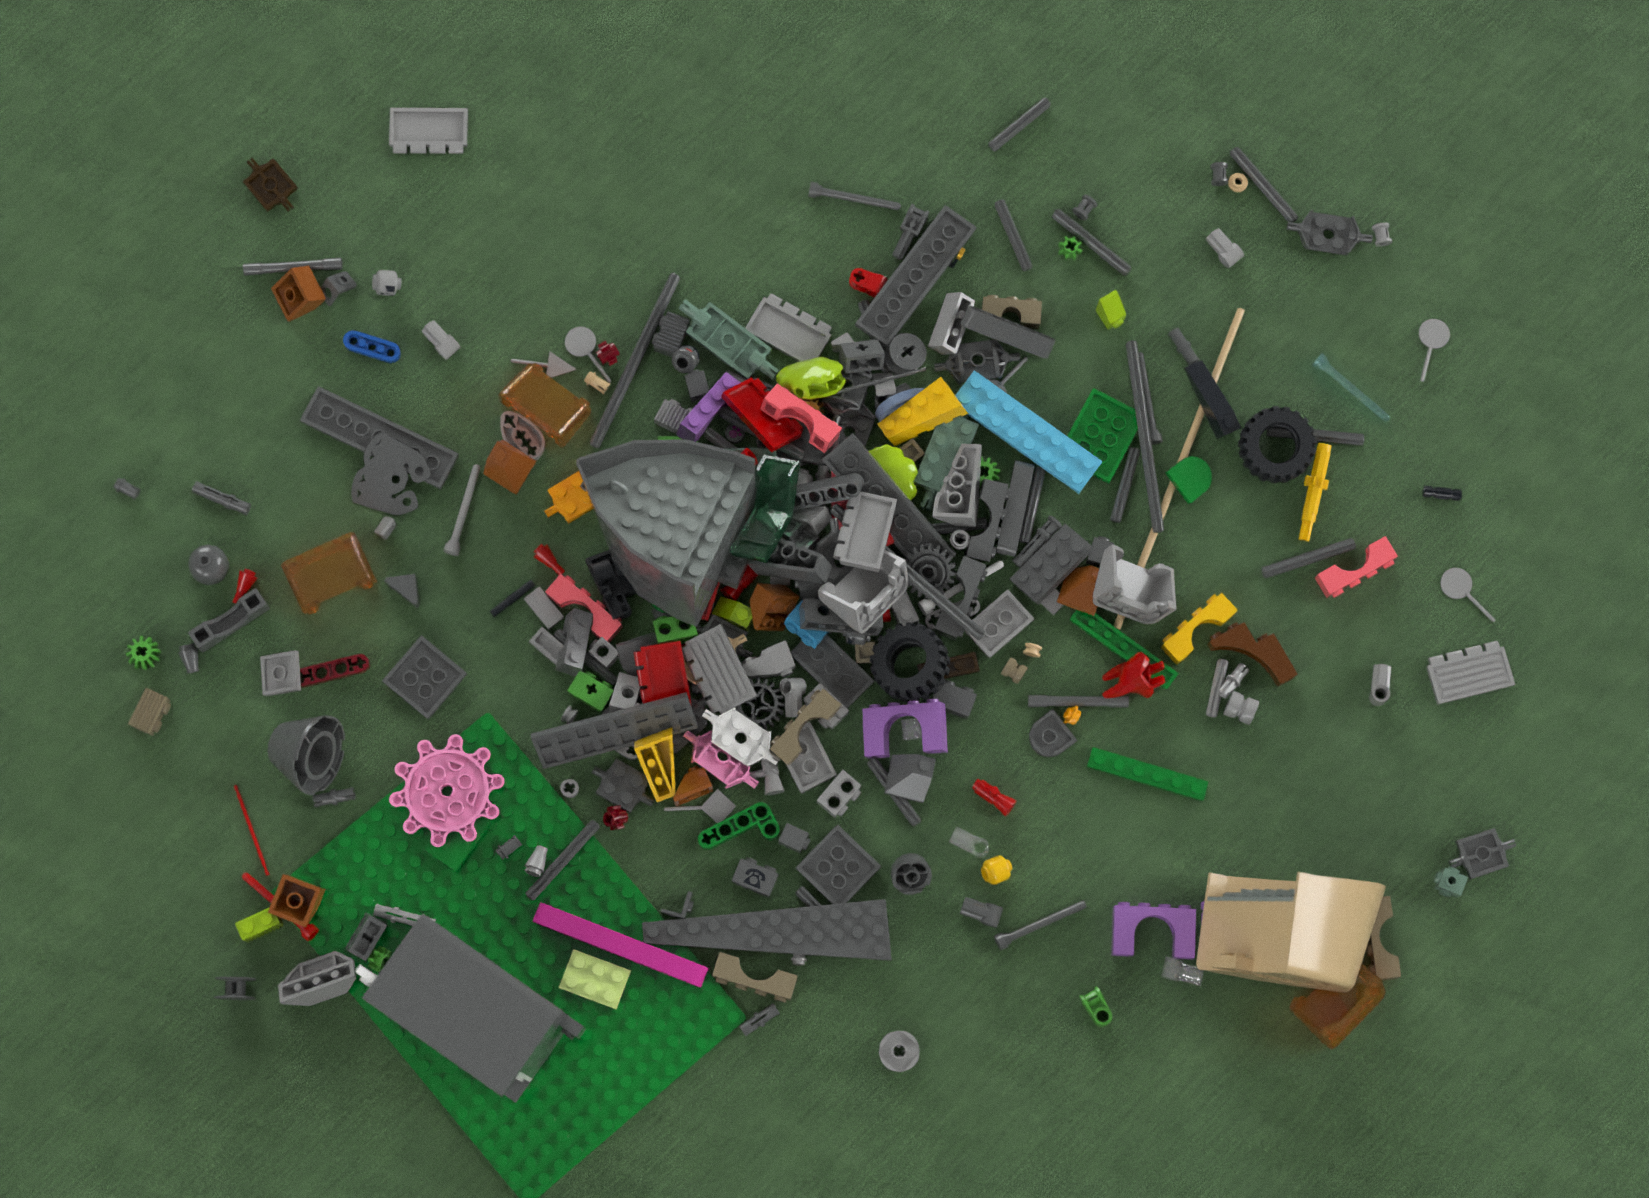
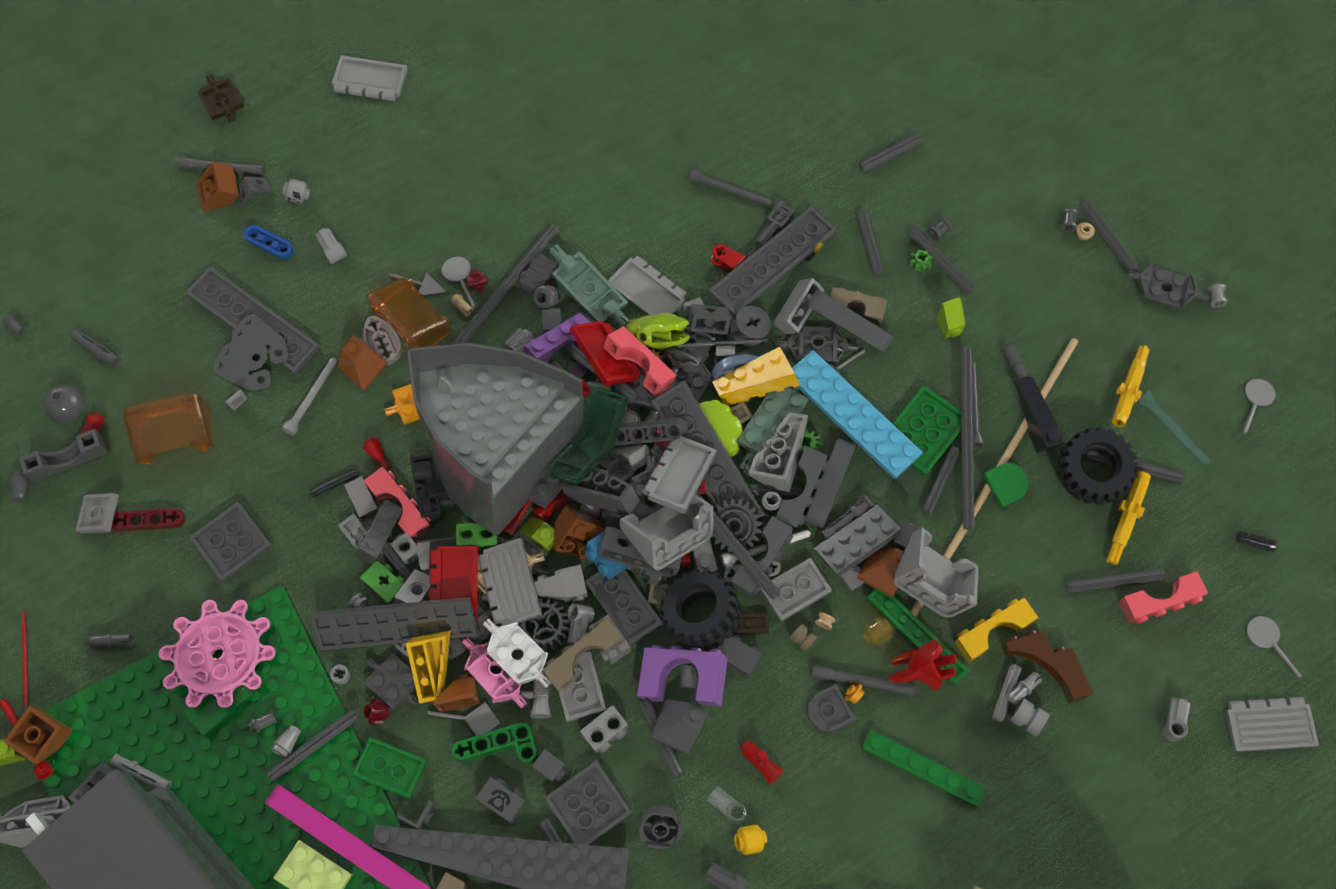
camera: 15 degrees right, 10 degrees down
dark grey cone [268,715,345,795] -> none
dark grey slope [384,574,420,608] -> none
dark grey axle [1019,467,1046,543] -> none
light grey piece [1206,228,1244,268] -> none
none -> green tile [351,737,427,800]
none -> clear yellow head [862,616,894,647]
none -> yellow piece [1112,345,1150,427]

